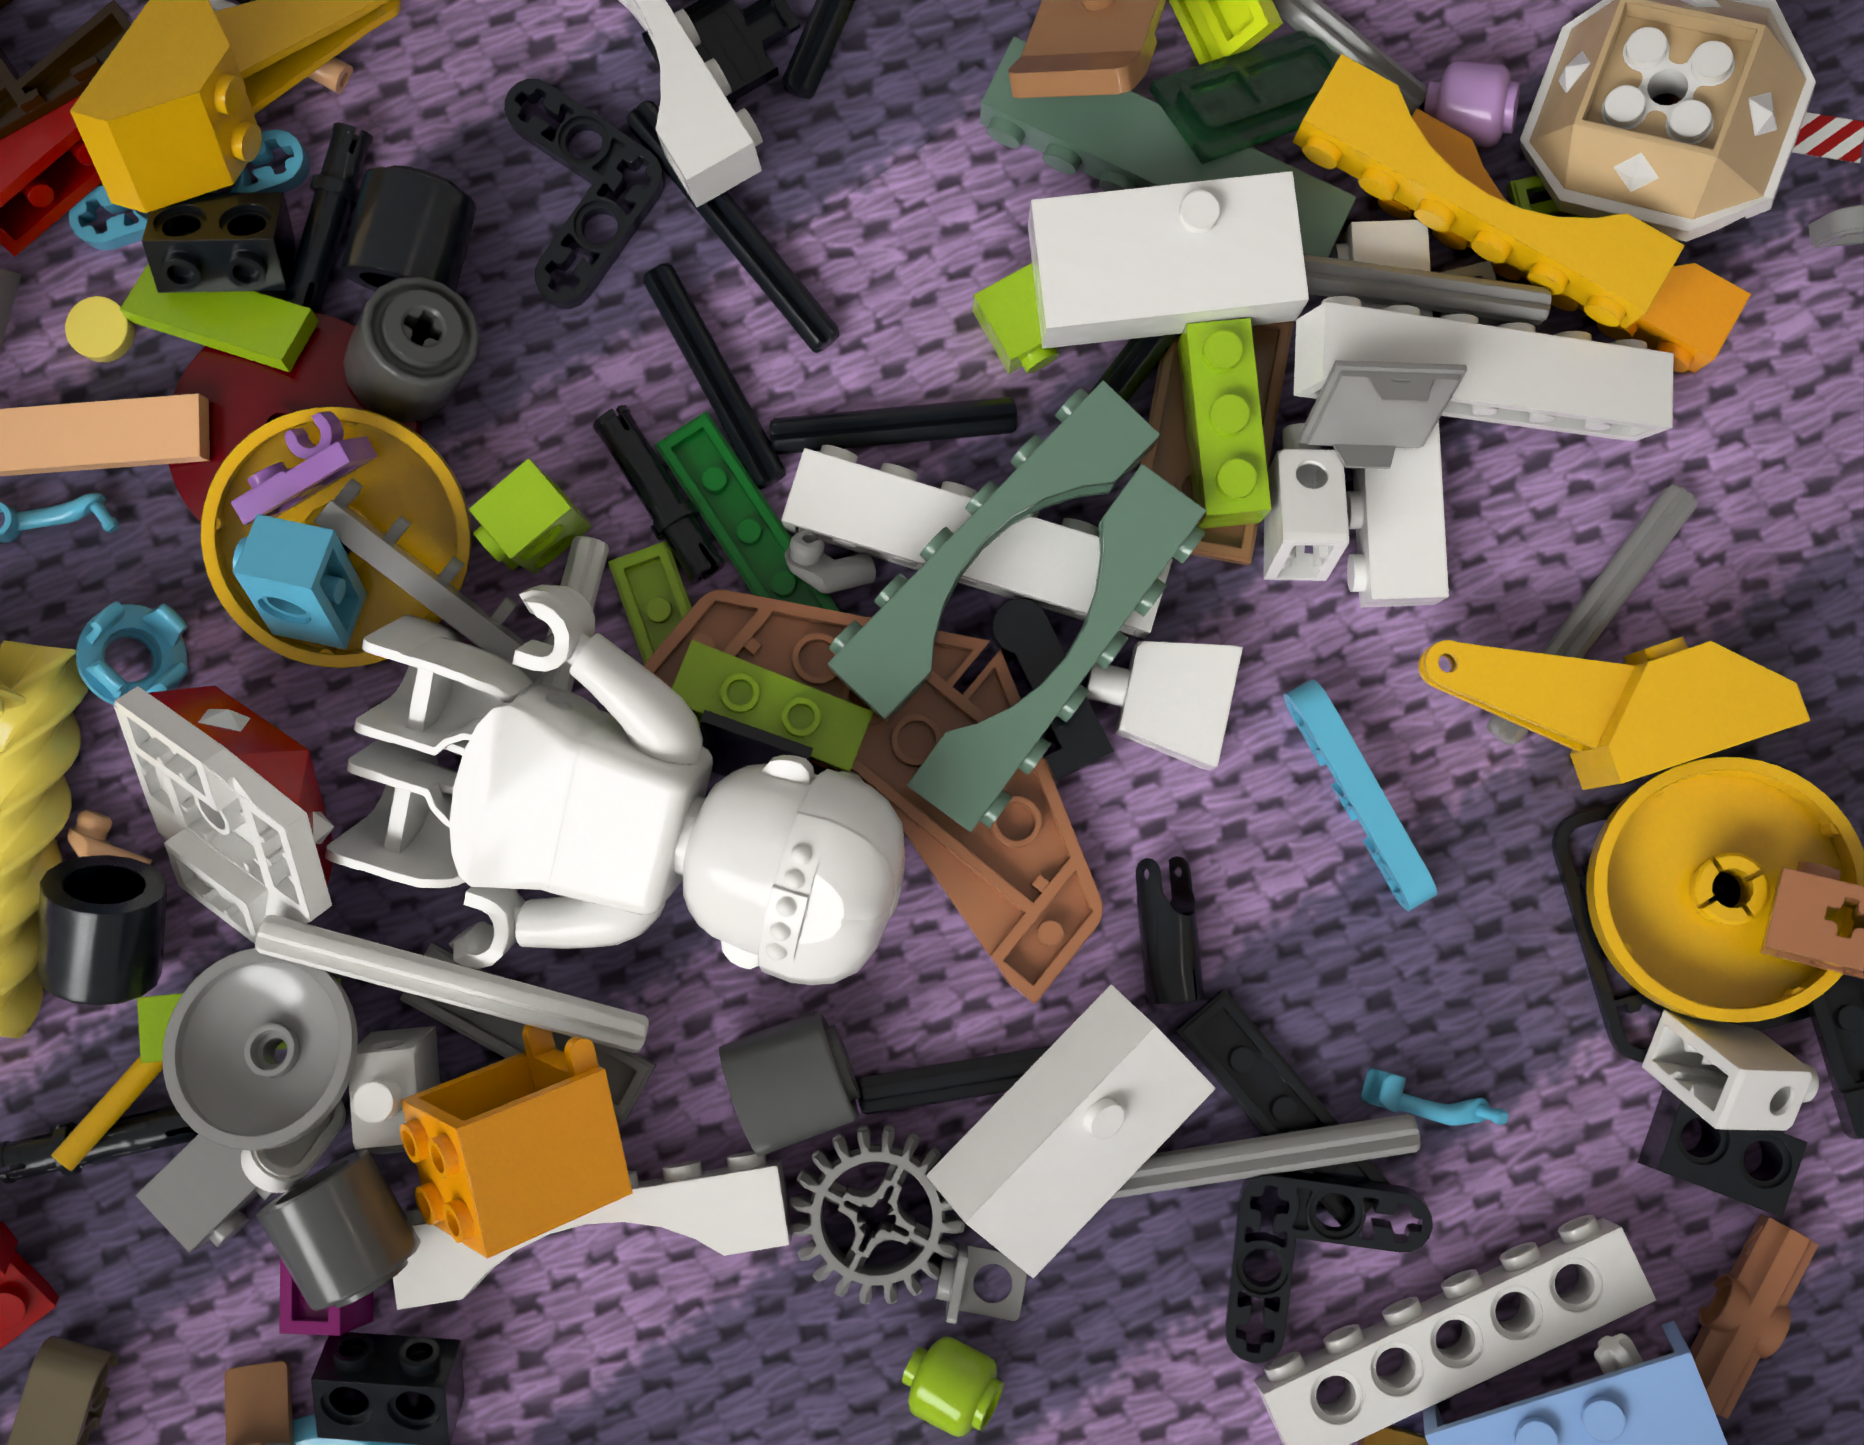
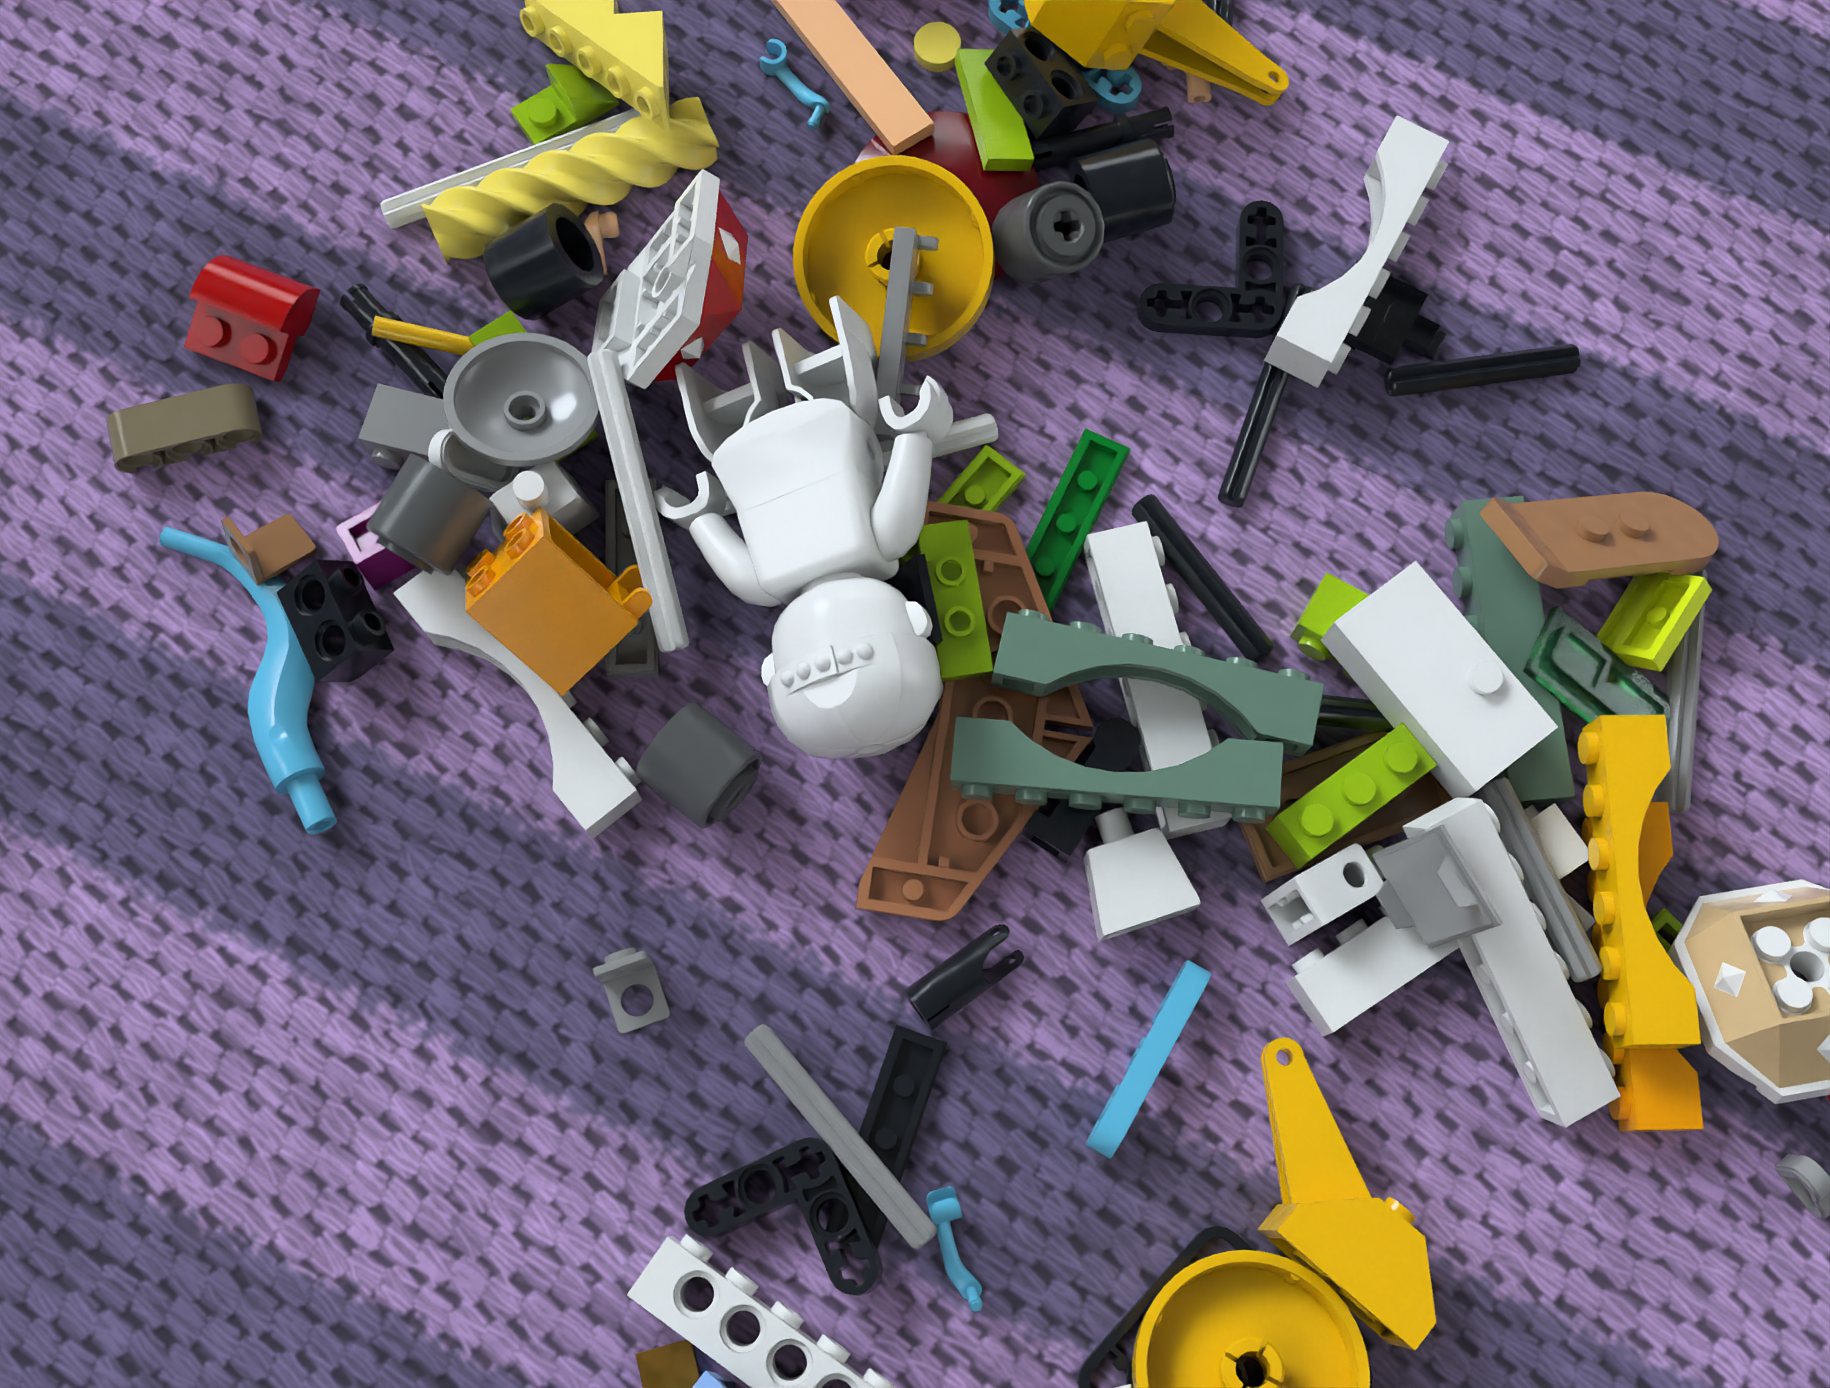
camera: 55 degrees right, 10 degrees down
medium azure piece [75,601,189,705] -> none
medium lavender plate [231,411,378,525] -> none
medium azure brick [233,514,368,650] -> none
lime brick [468,458,593,575] -> none
black pin [593,405,726,584] -> none
black axle [643,263,786,489] -> none
light grey arm [785,531,876,594] -> none
light grey gear [790,1124,965,1304] -> none
black axle [857,1045,1052,1115] -> none
lime head [902,1336,1004,1437] -> none
white brick [926,985,1216,1278] -> none
lavender head [1424,60,1521,148] -> none
light grey axle [1487,484,1698,746] -> none

